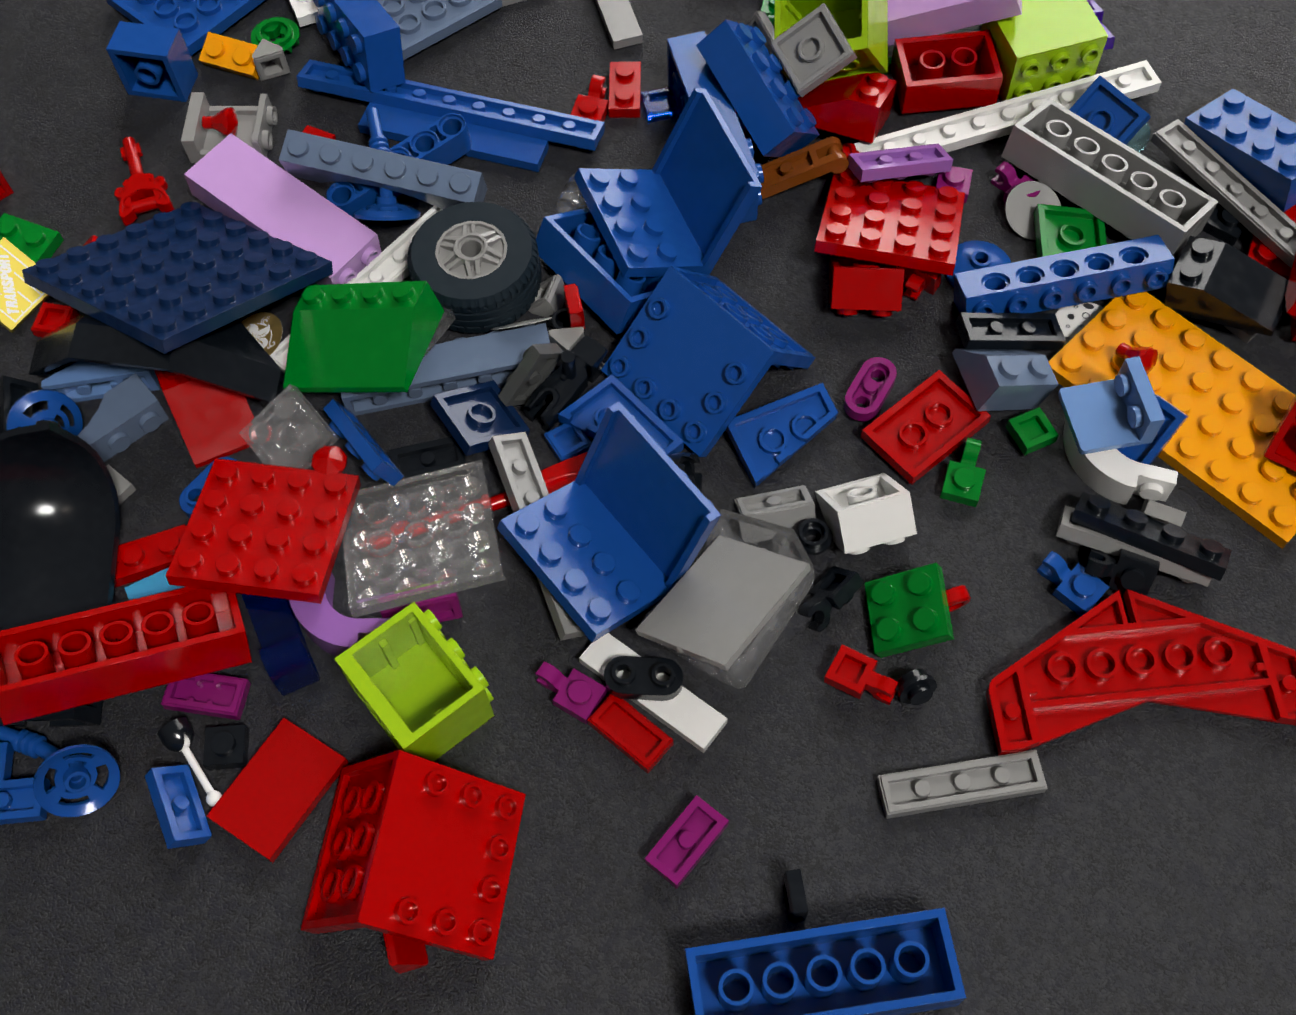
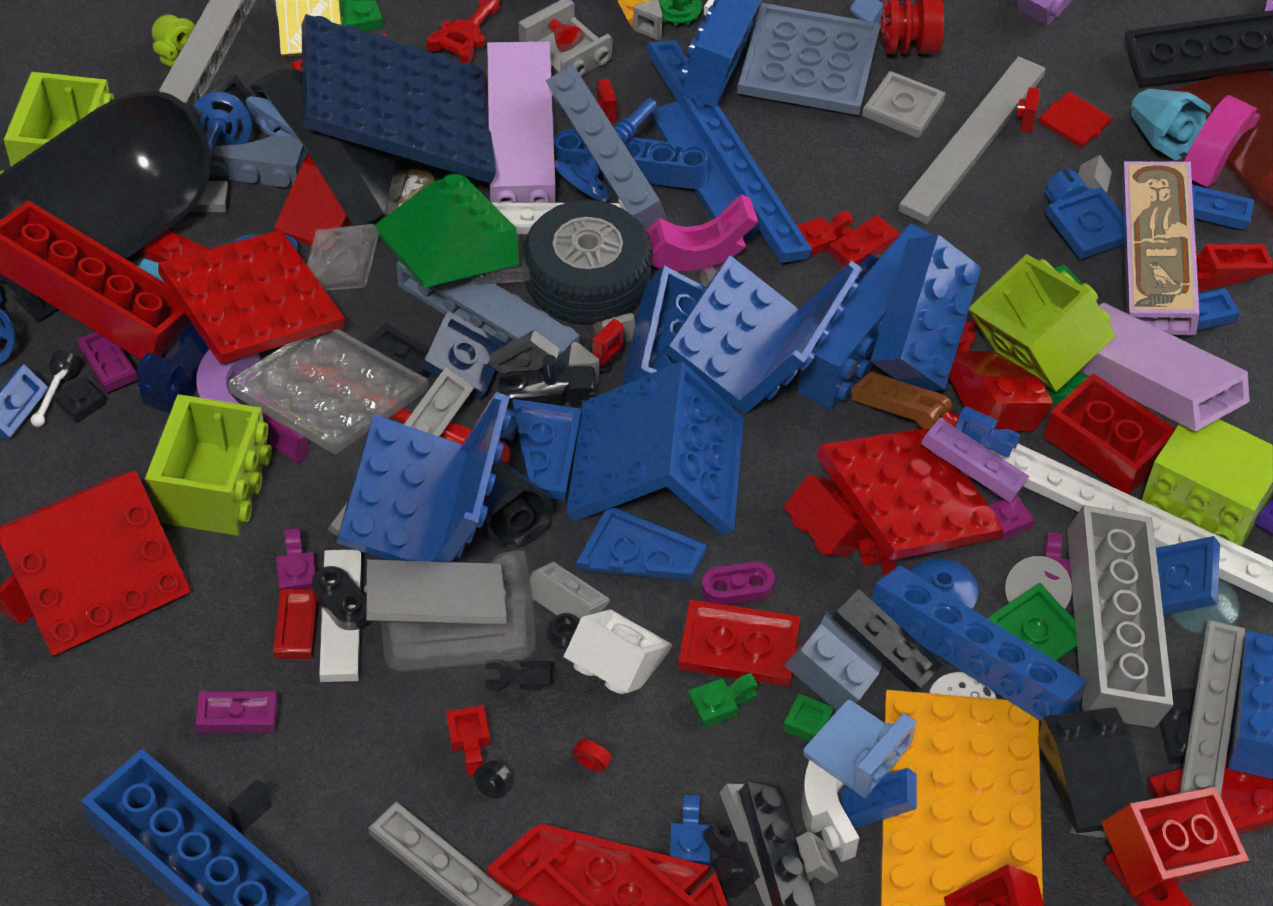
camera: 45 degrees right, 10 degrees down
red tile [207,718,349,863] -> none
red rock [311,446,347,475] -> none
blue plate [323,399,404,486] -> none
white sticker [491,317,552,330] -> none
light grey tile [770,3,857,97] -> none
green plate [865,562,954,658] -> none
red rock [1115,342,1158,375] -> none
none -> dark pink arch [646,194,758,271]
none -> blue plate [956,406,1021,457]

